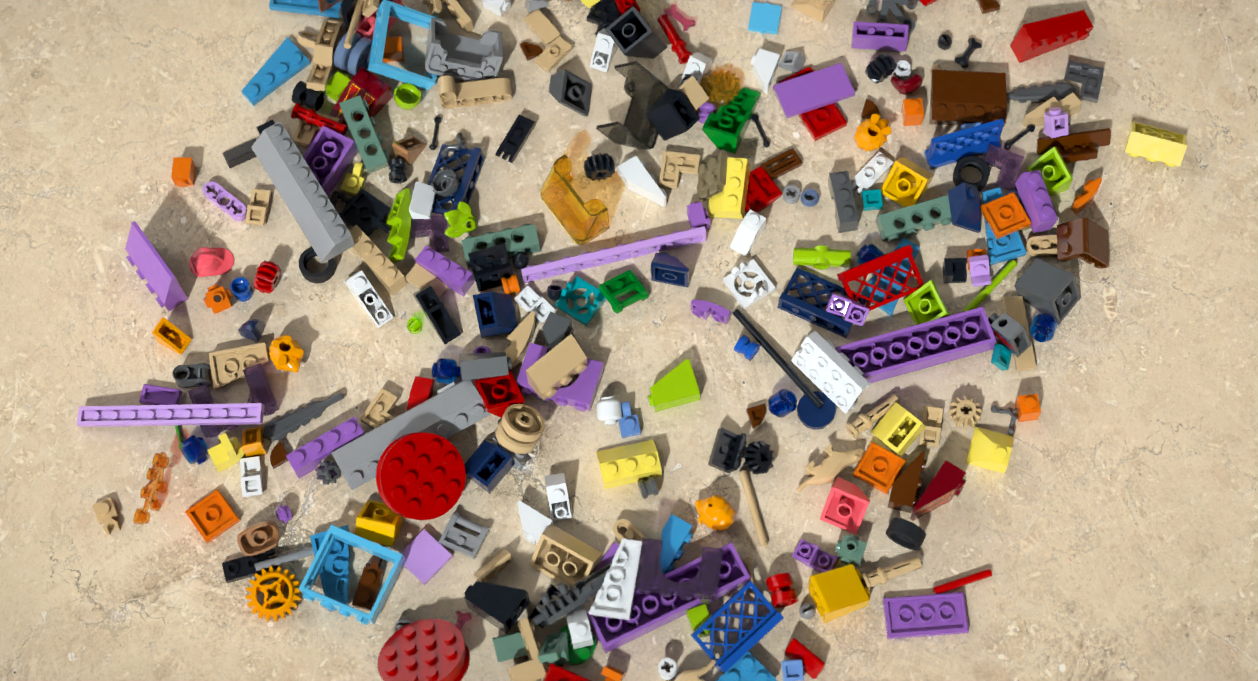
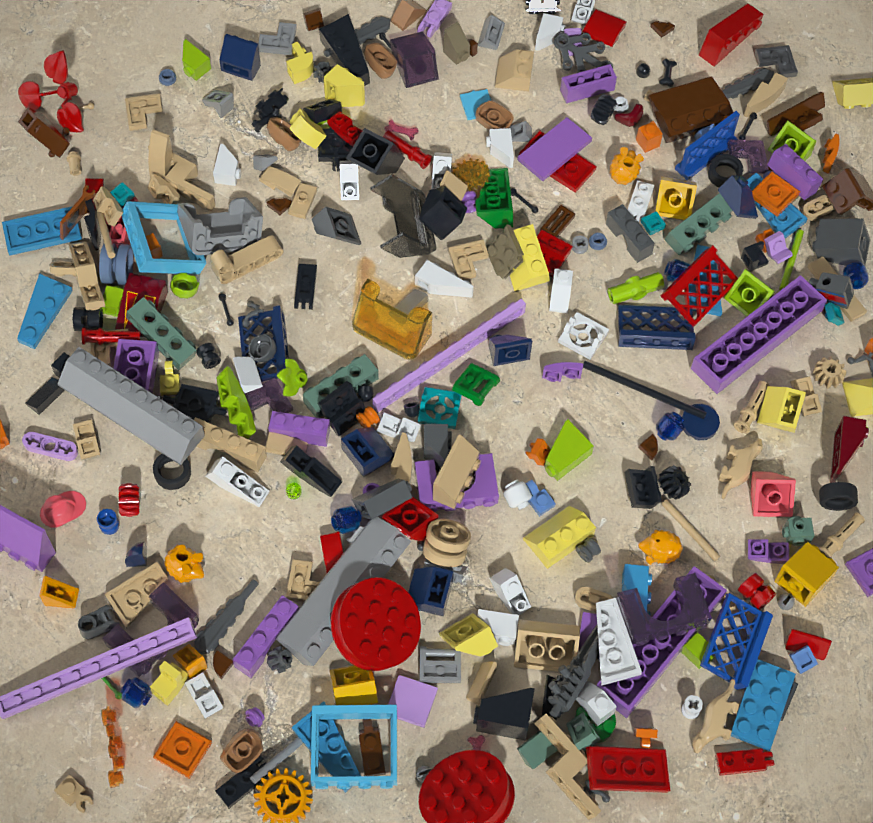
camera: 30 degrees left, 5 degrees down
medium lavender tile [139,384,182,405] -> none
orange brick [203,284,232,314] -> none
medium nougat slope [392,135,427,166] -> none
black gear [584,153,615,181] -> none
medium lavender brick [687,201,710,230] -> none
blue wheel [734,335,760,361] -> none
white piece [791,331,870,414] -> none
medium lavender slope [826,292,869,326] -> none
orange tile [852,442,906,495] -> none
reddish brown tile [861,99,880,119] -> none
reddish brown slope [887,452,927,513] -> none
lavender brick [1043,107,1069,138] -> none
none -> light grey slope [389,289,428,324]
none -> light yellow slope [439,613,498,657]
none -> medium nougat piece [475,100,514,130]
none -> orange tile [525,438,551,466]

